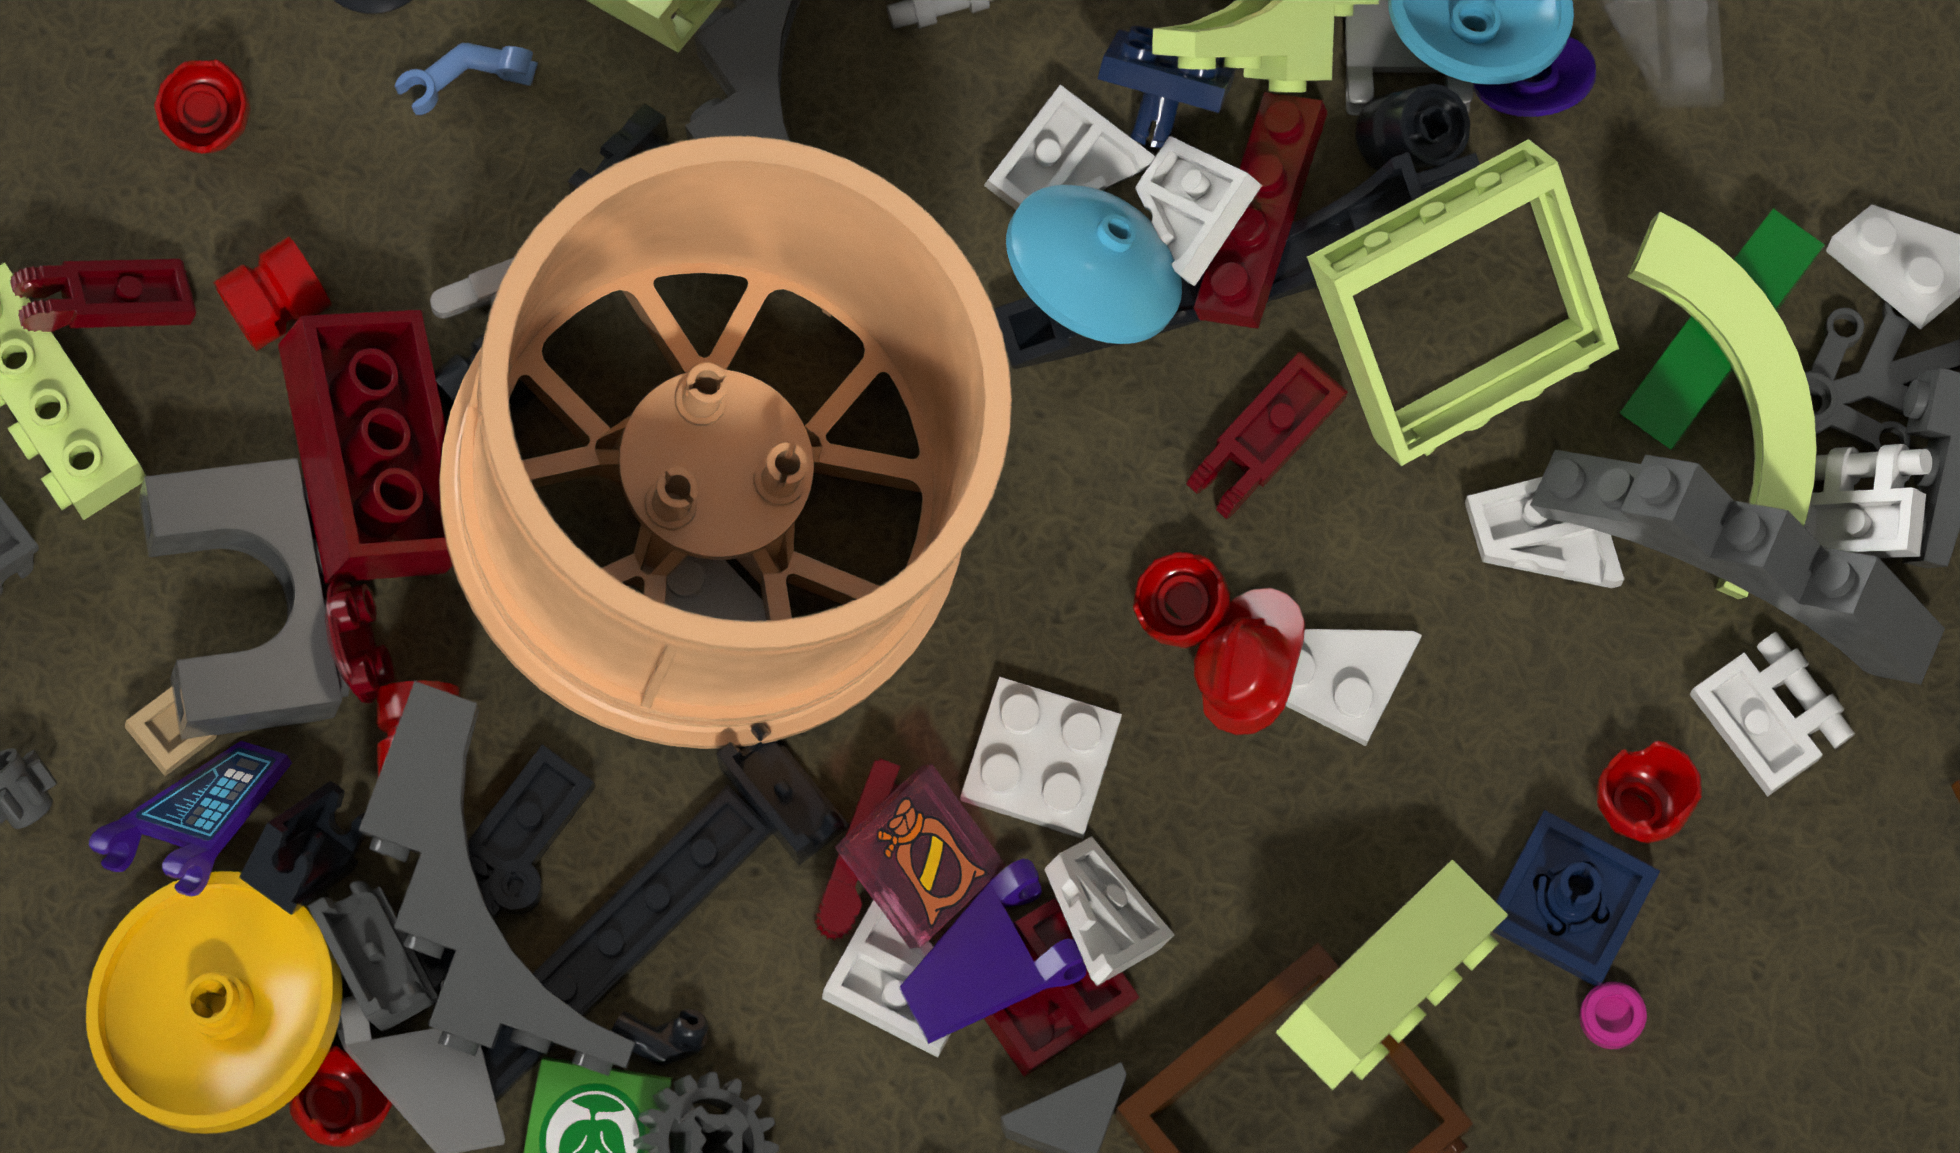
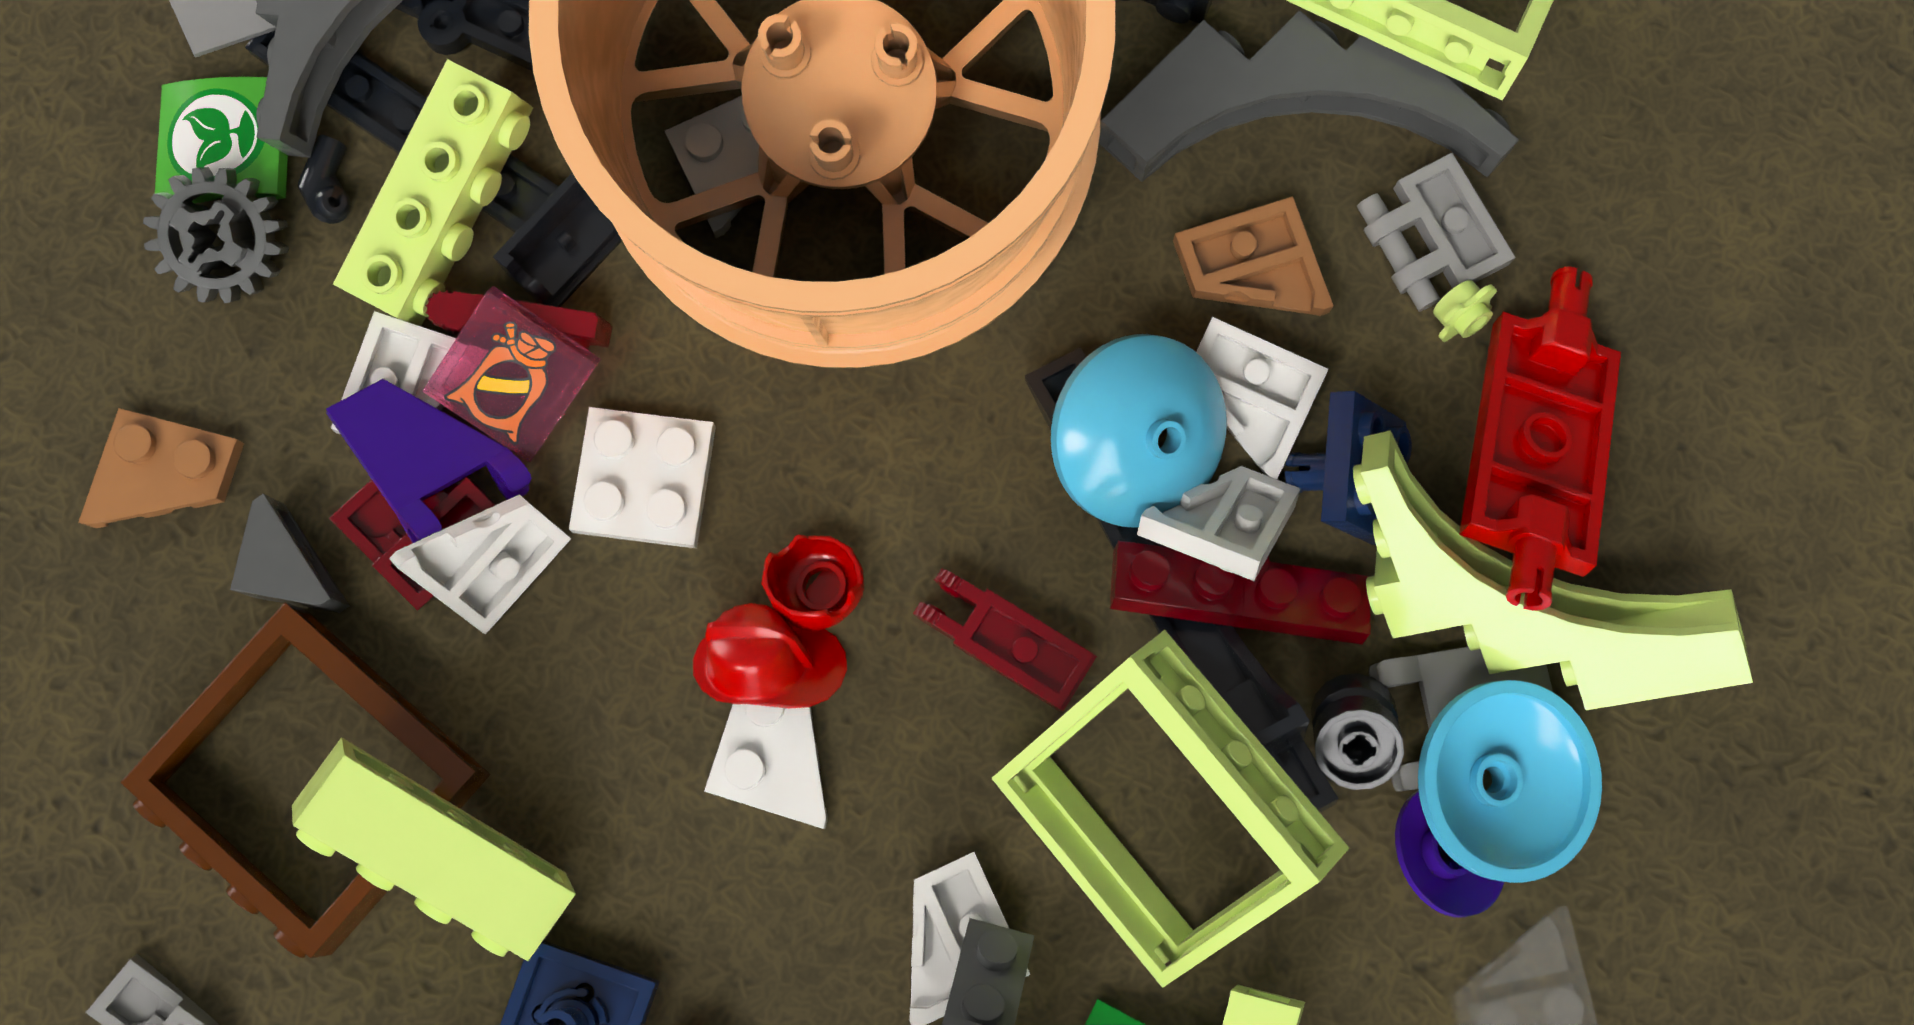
camera: 85 degrees right, 5 degrees up
none -> yellowish green brick [333,59,533,326]
none -> medium nougat wing [1173,196,1333,316]

